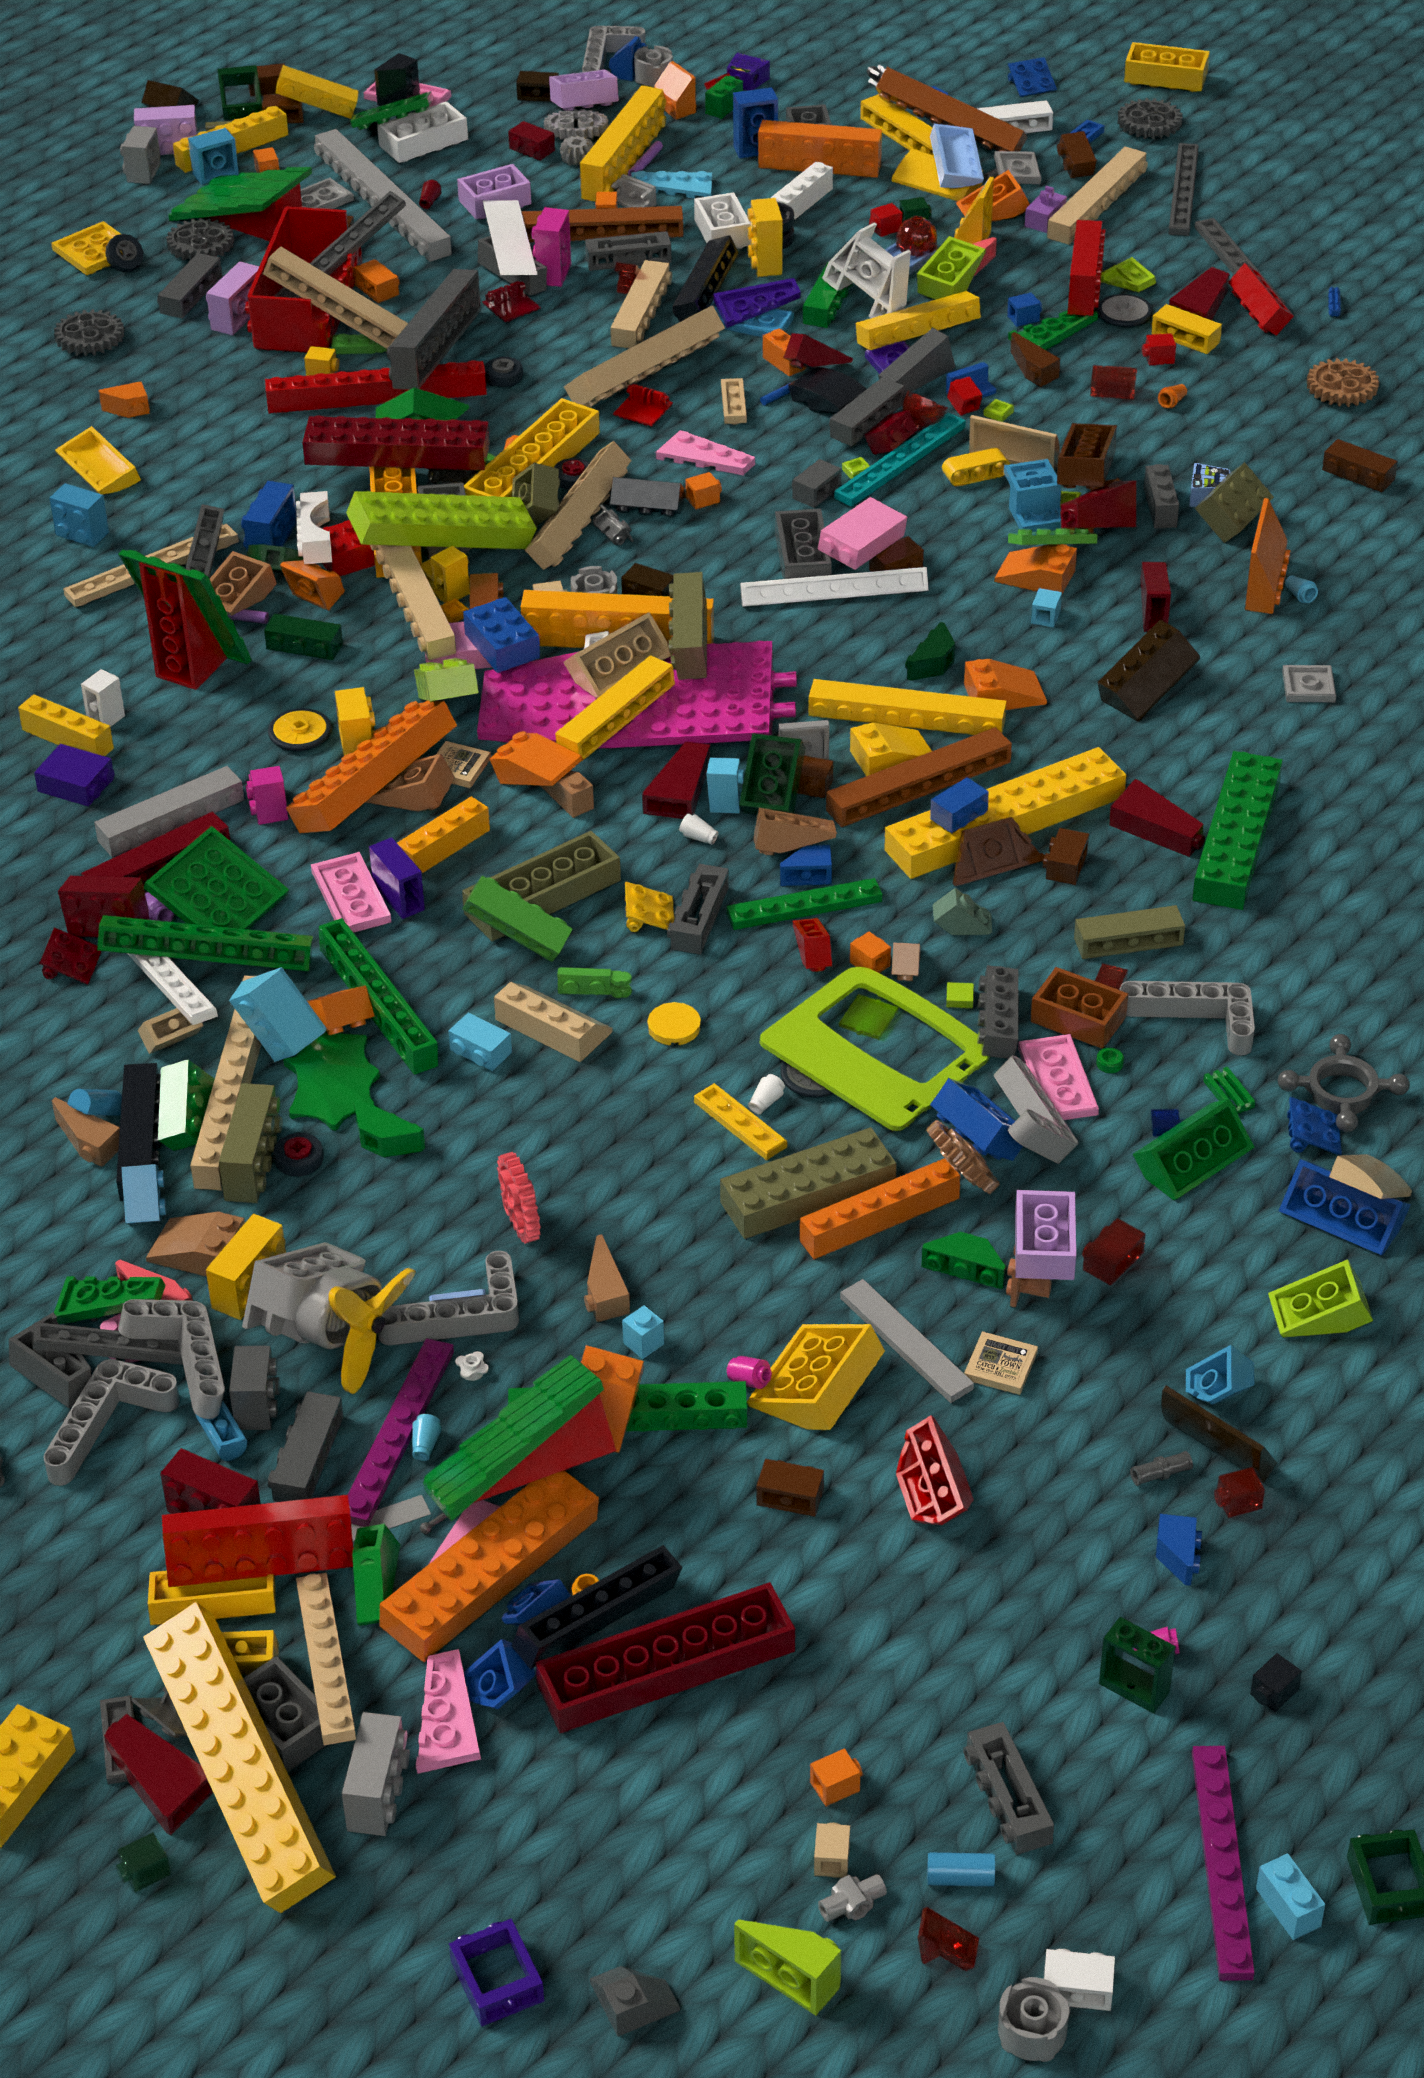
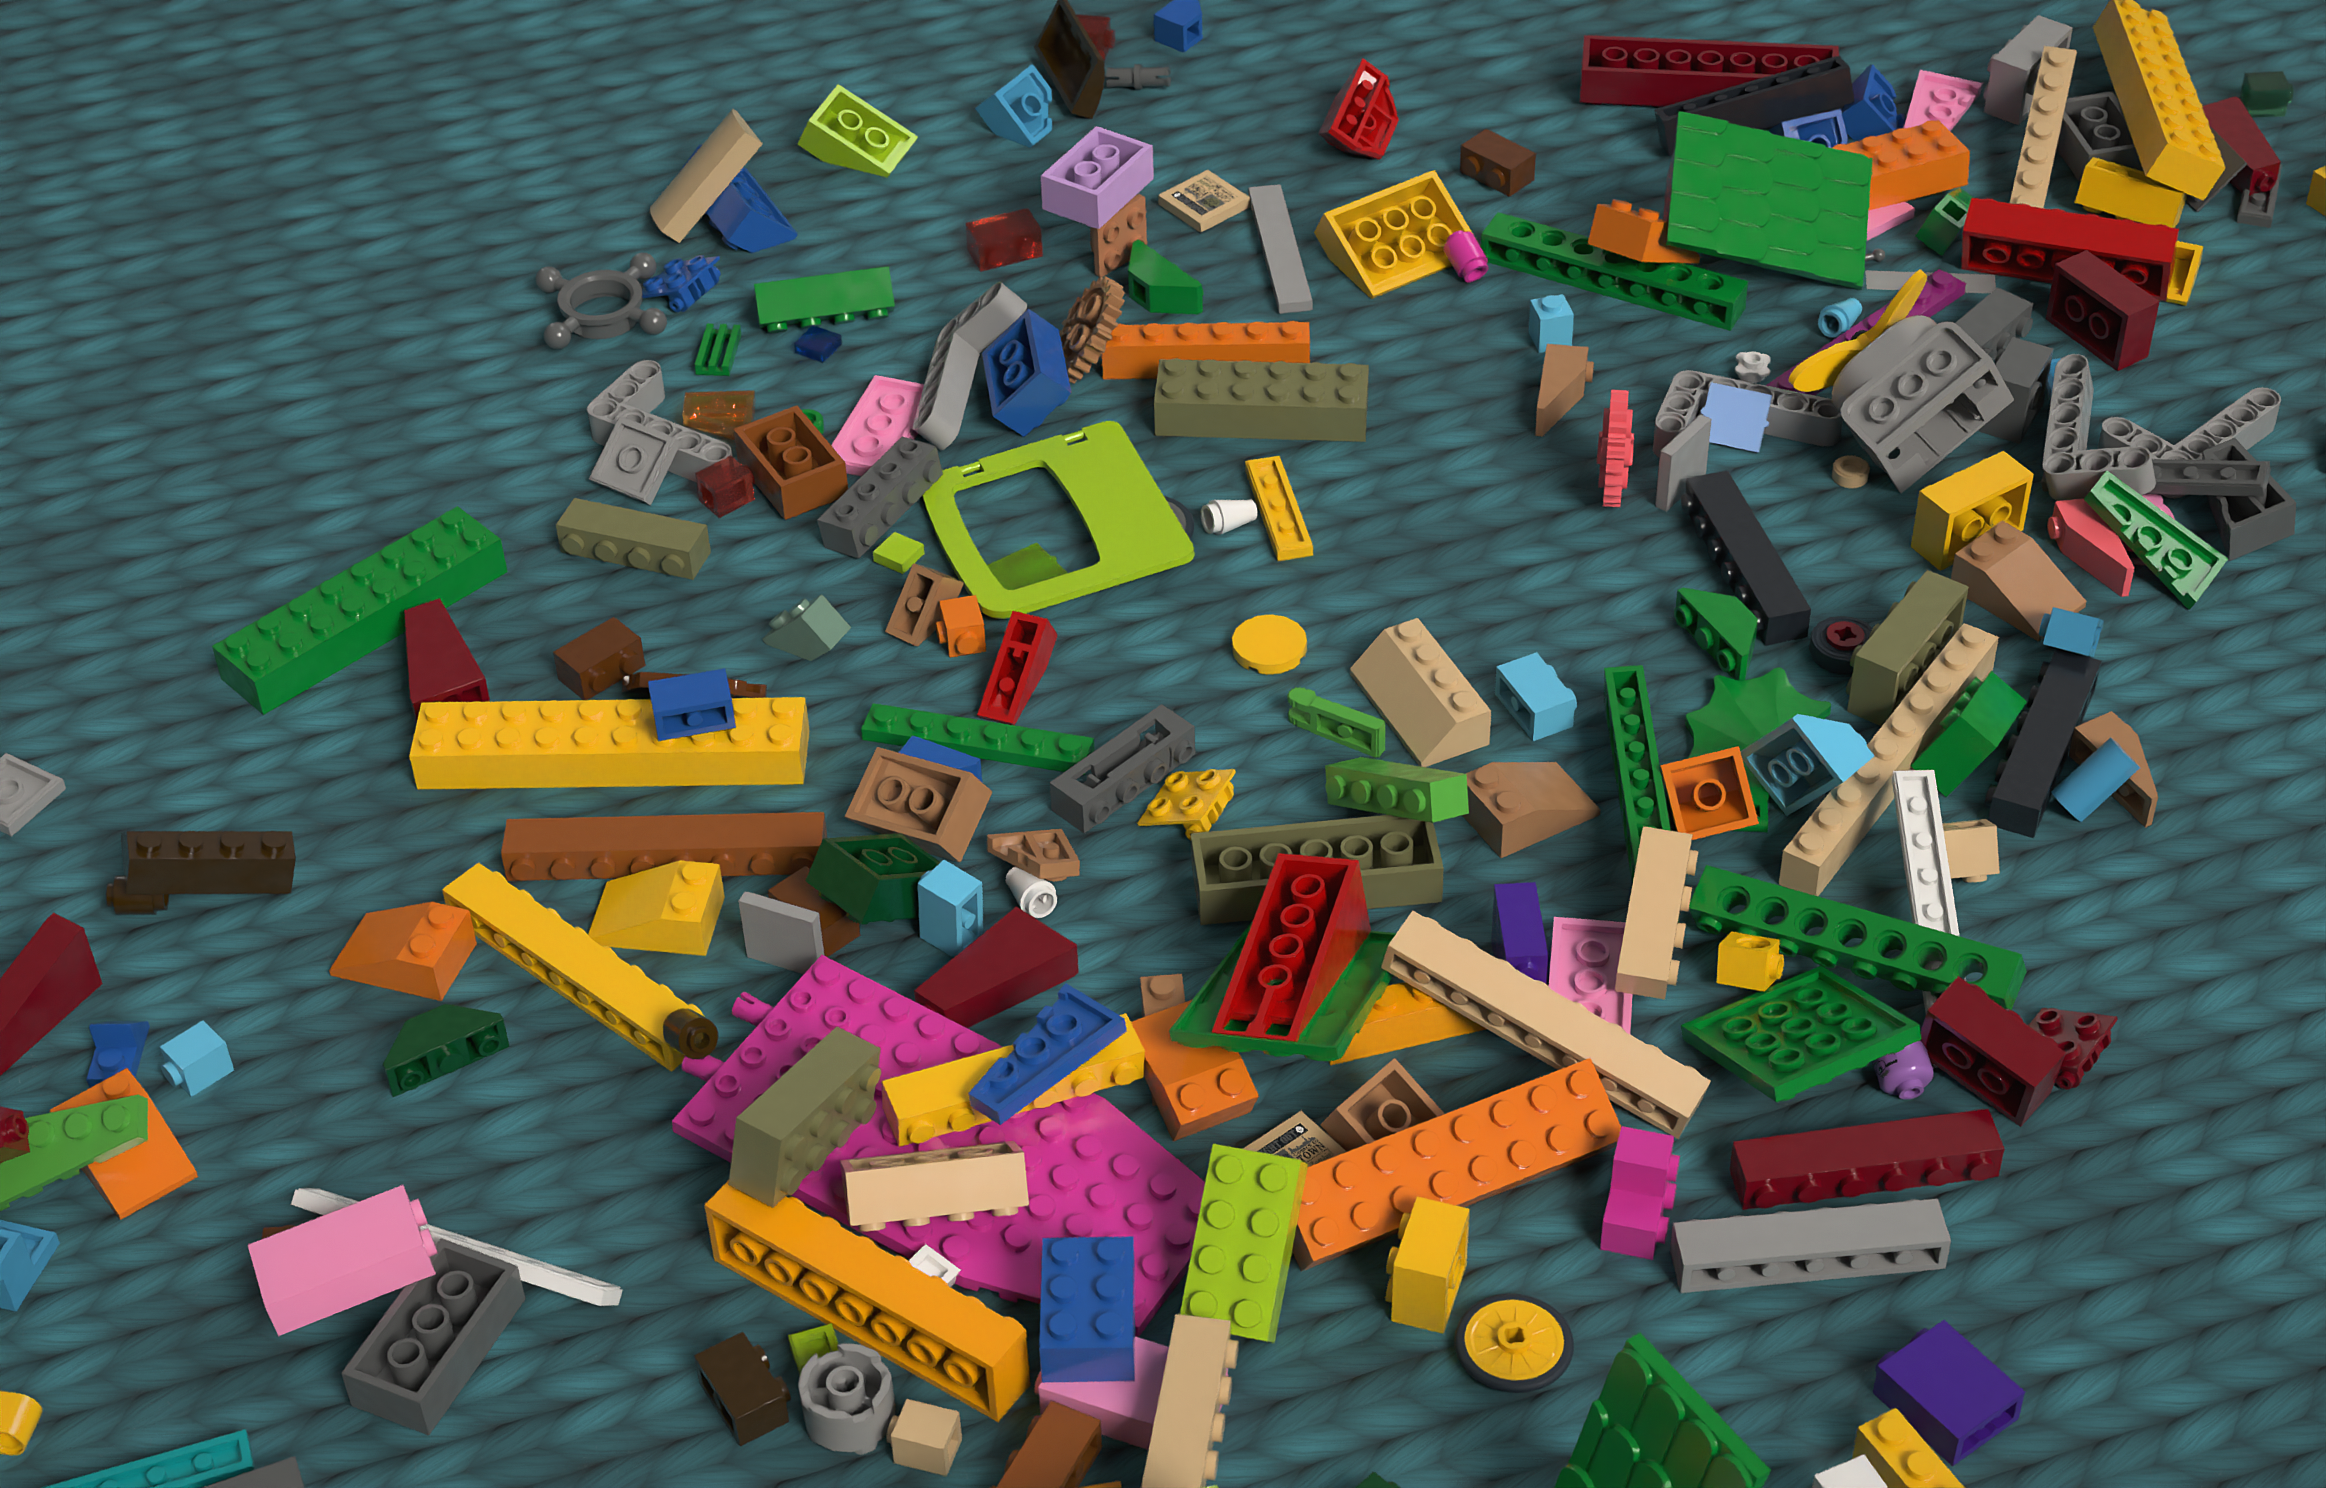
camera: 150 degrees left, 0 degrees up
none -> blue slope [87,1021,150,1088]
none -> light grey tile [589,416,681,506]
none -> dark brown brick [663,1008,718,1059]
none -> clear orange wing [682,390,756,440]
none -> blue wing [968,983,1127,1125]
none -> medium nougat wing [987,829,1080,881]
none -> red piece [1169,853,1396,1061]
none -> tan brick [1381,911,1711,1139]
none -> medium nougat slope [1462,762,1601,858]
none -> tan brick [1615,826,1698,1000]
none -> light grey tile [1655,414,1711,512]
none -> black brick [1681,470,1811,646]
none -> yellow brick [1716,932,1784,992]

